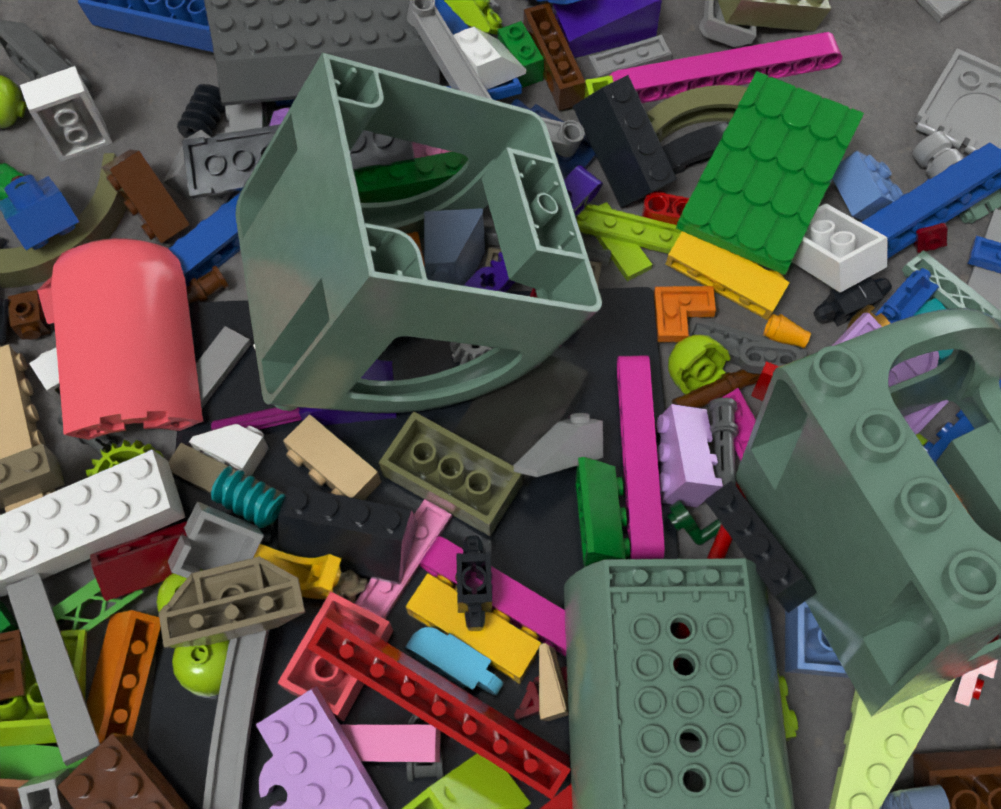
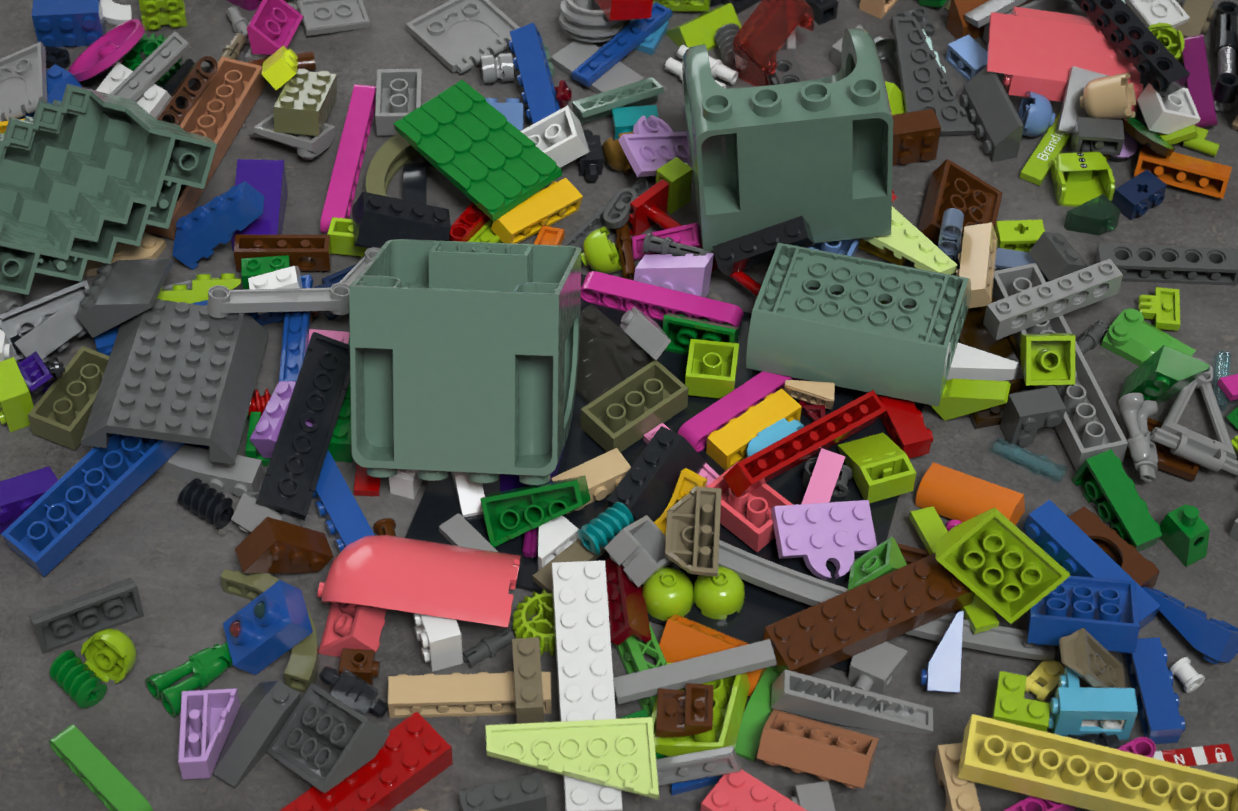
camera: 75 degrees left, 15 degrees down
white brick [20,66,112,162] -> none
black piece [455,536,493,631] -> none
light grey tile [588,35,672,78] -> none
dark green plate [667,500,721,545] -> none
light orange cone [763,314,811,348] -> none
blue hinge [875,268,939,323] -> none
none -> light grey brick [375,69,423,136]
none -> green wedge [480,475,591,547]
none -> lime brick [685,339,739,399]

